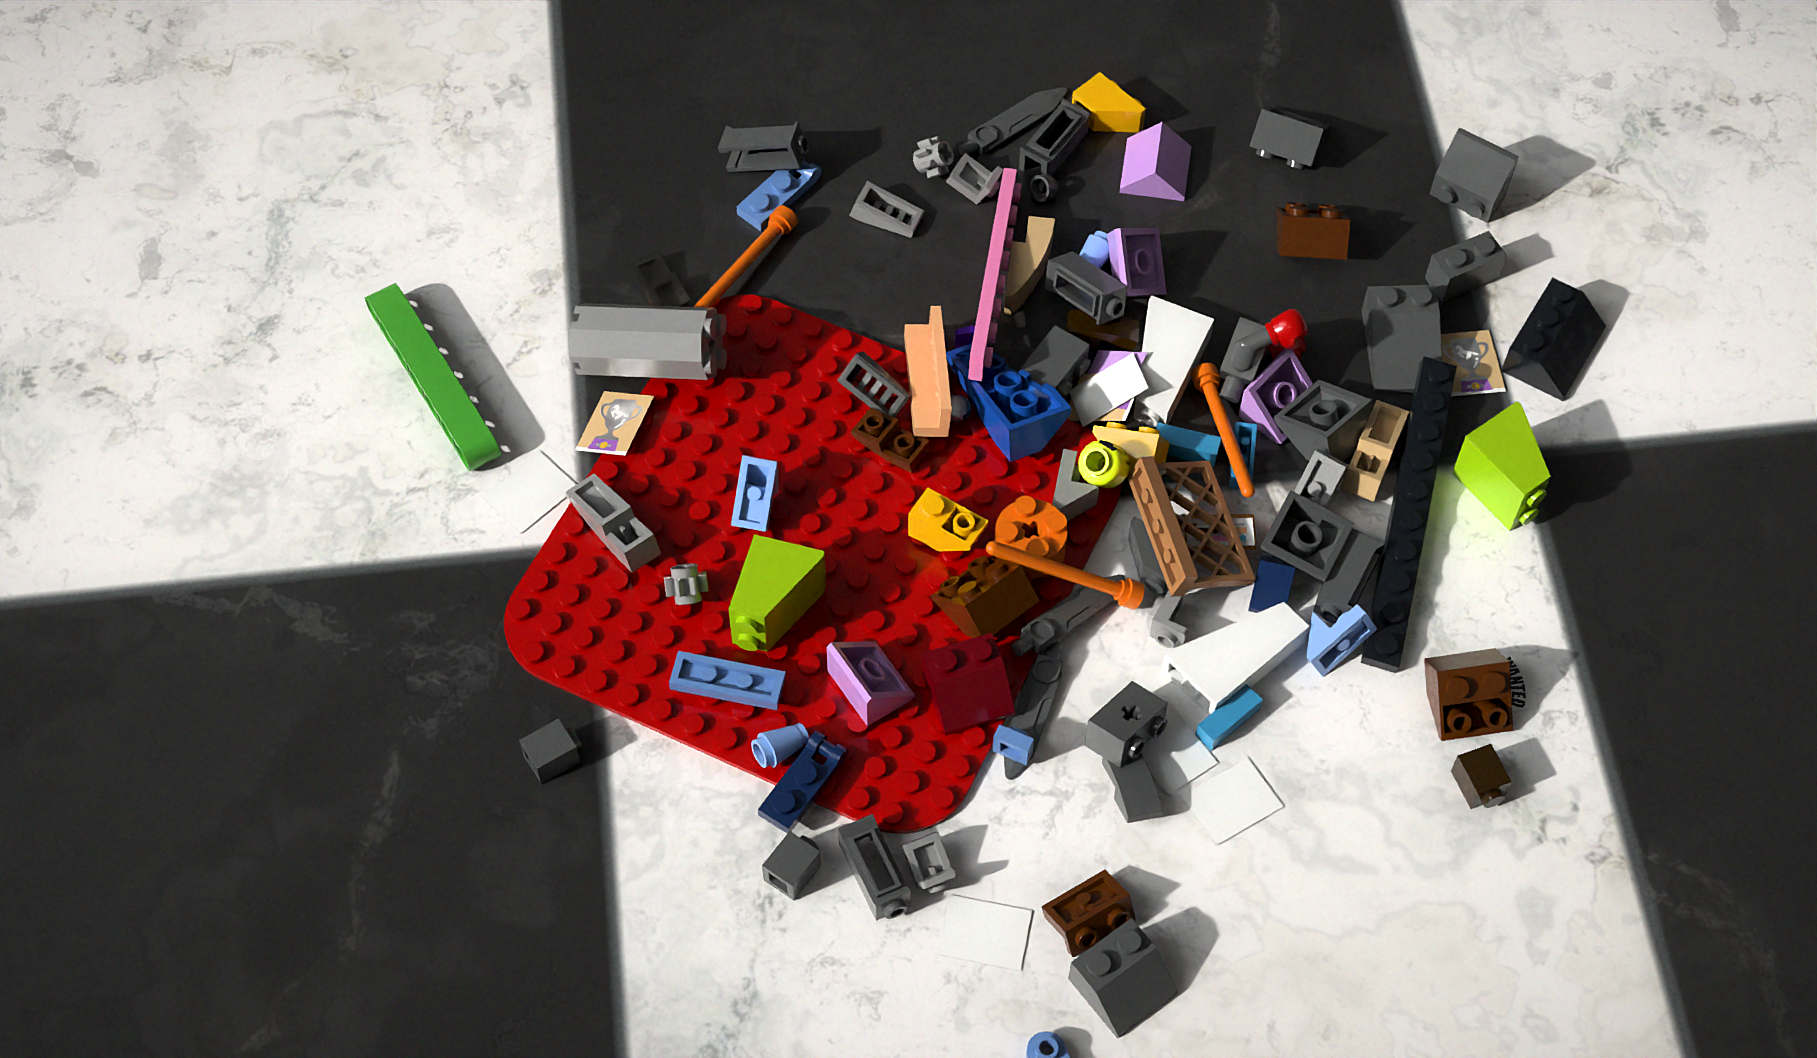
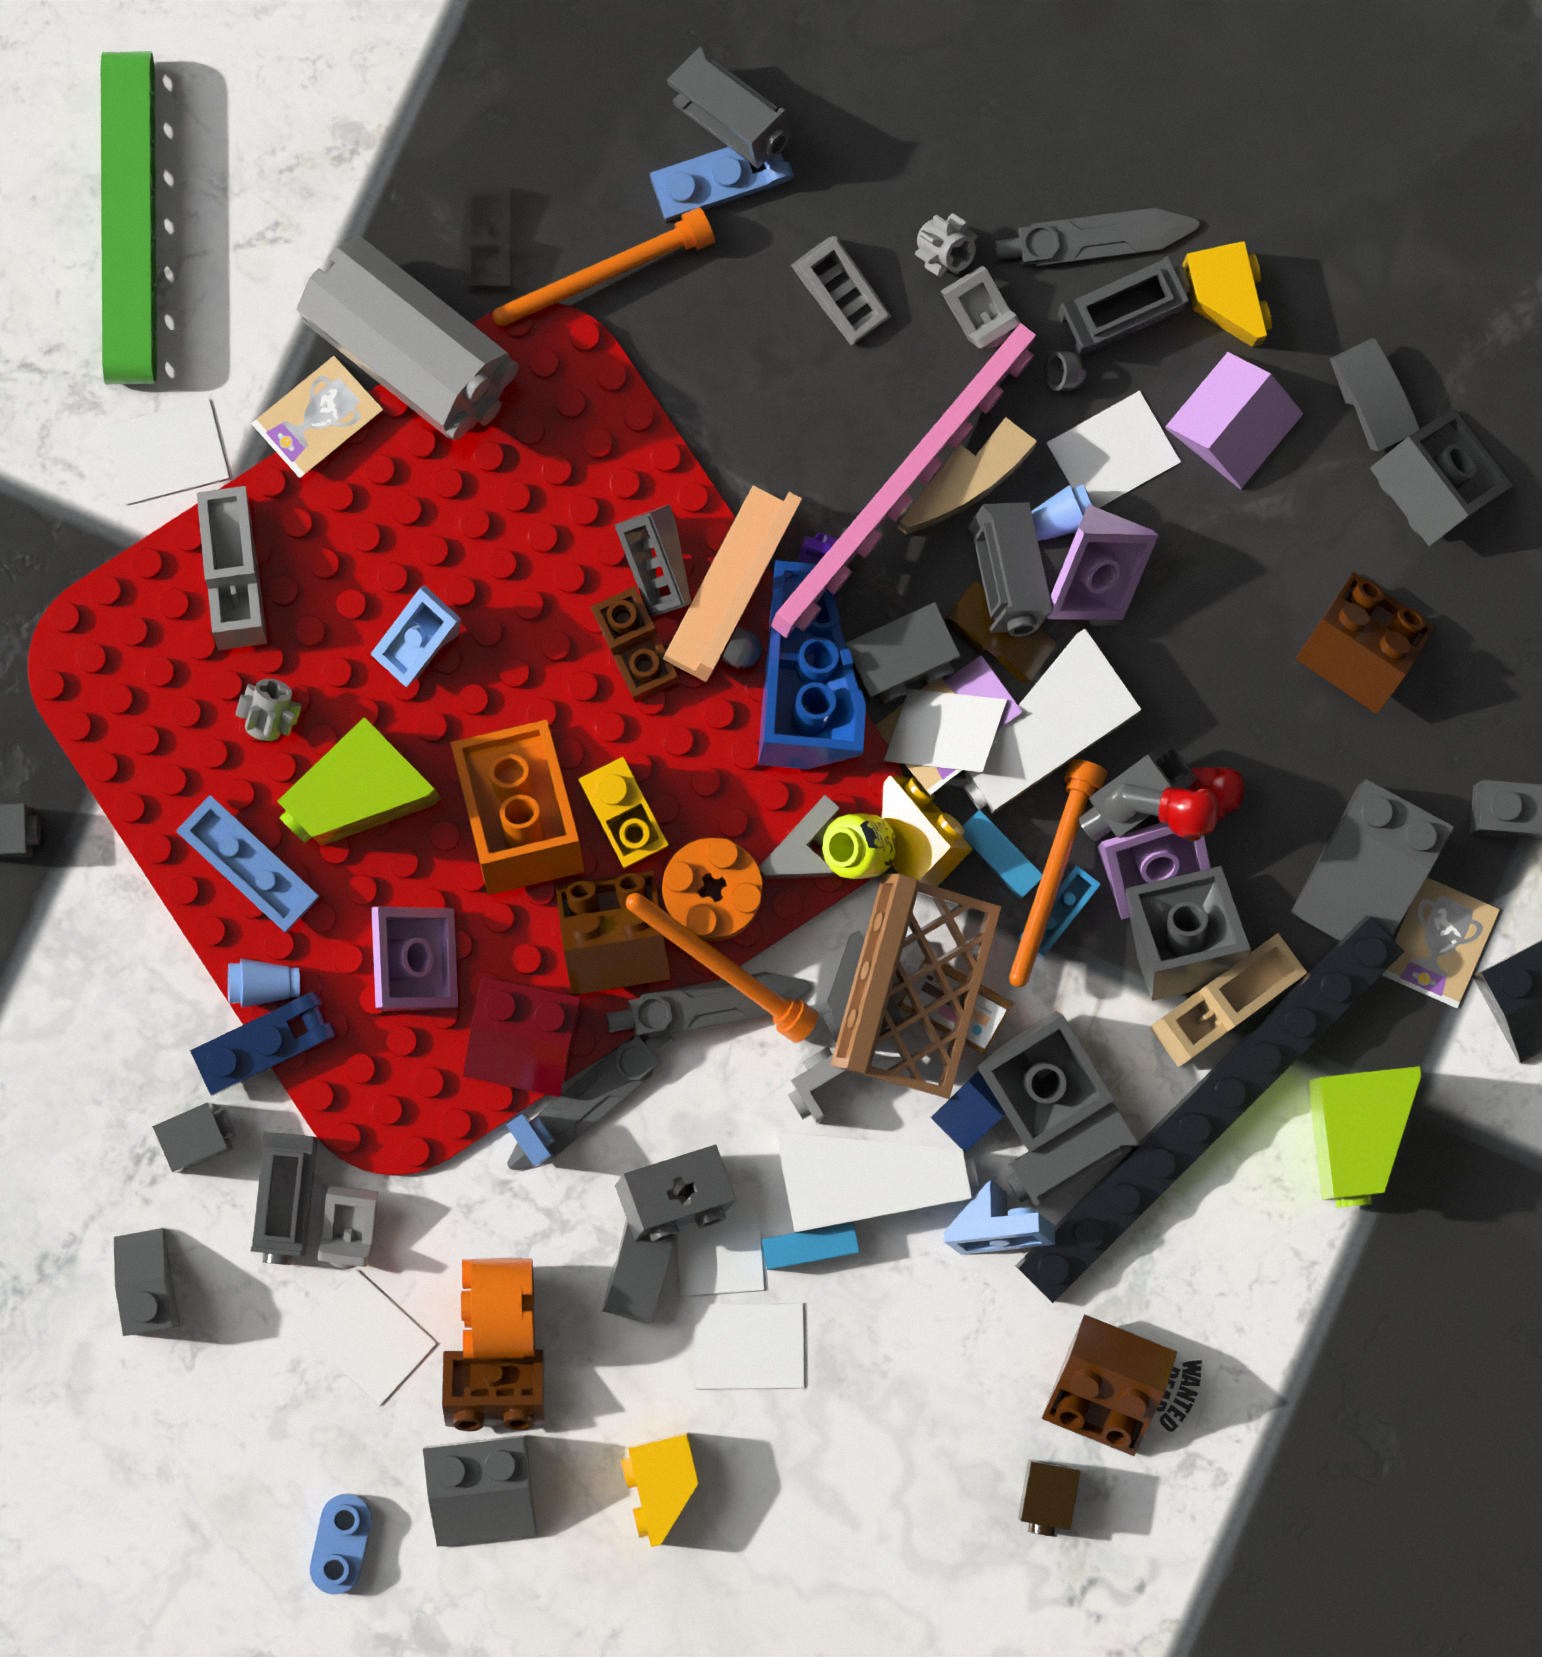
camera: 30 degrees right, 25 degrees up
light grey slope [1294,449,1349,509] -> none
none -> dark grey slope [114,1228,180,1336]
none -> orange slope [450,719,585,895]
none -> orange brick [461,1257,535,1360]
none -> yellow slope [621,1432,699,1547]
none -> white sticker [1047,391,1181,508]
none -> dark grey slope [1330,338,1420,452]

